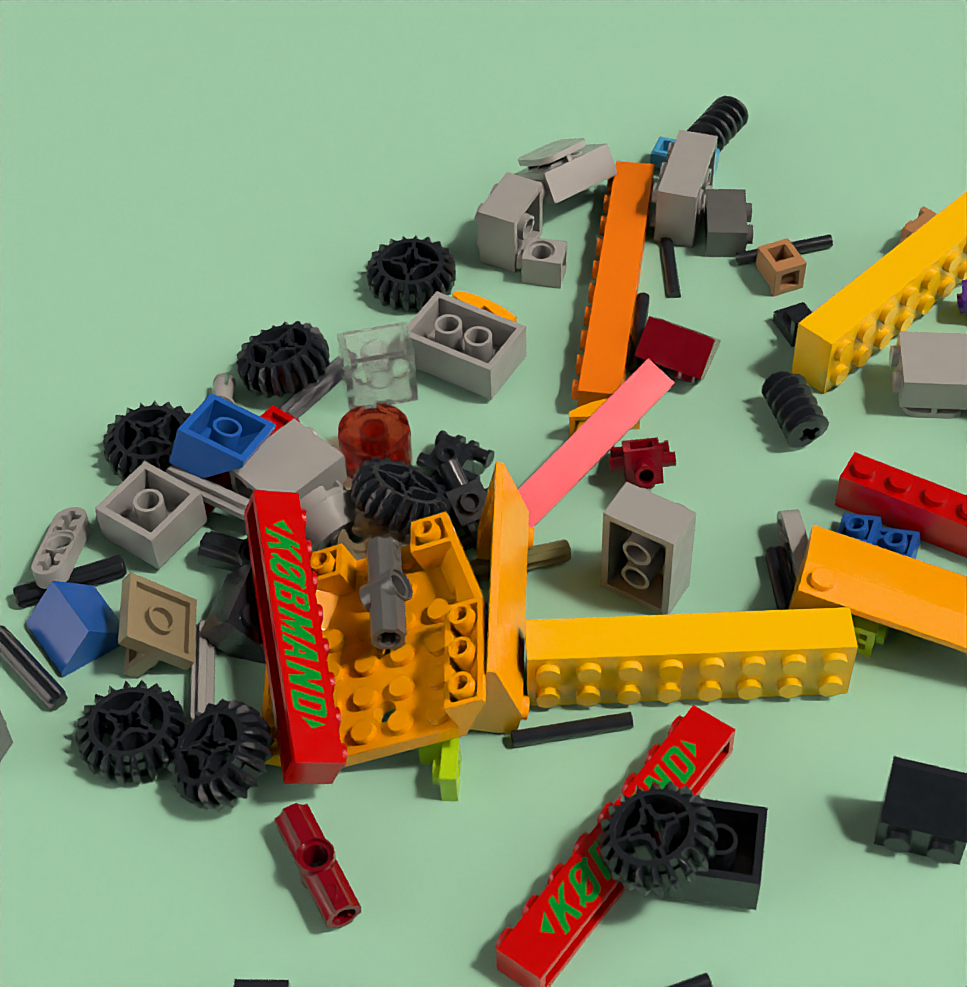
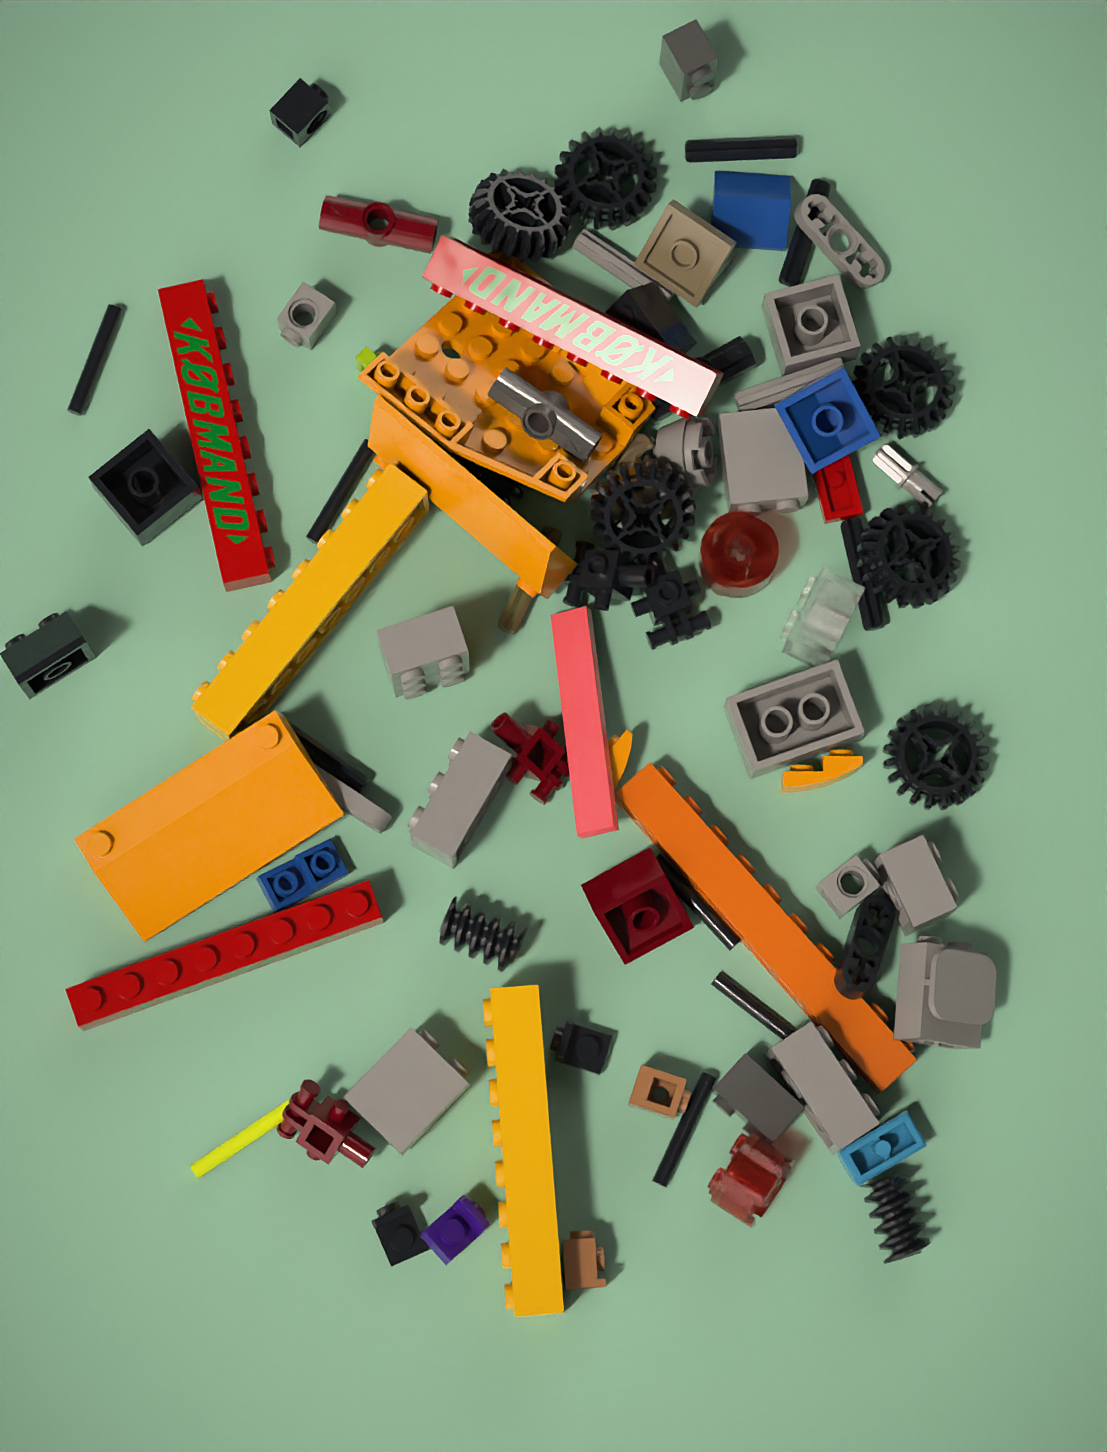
camera: 125 degrees right, 30 degrees up
black gear [598,780,718,898] -> none
none -> light grey brick [277,282,337,350]
none -> light grey brick [408,731,512,869]
none -> clear red brick [707,1133,795,1228]
none -> black beam [834,894,896,1000]

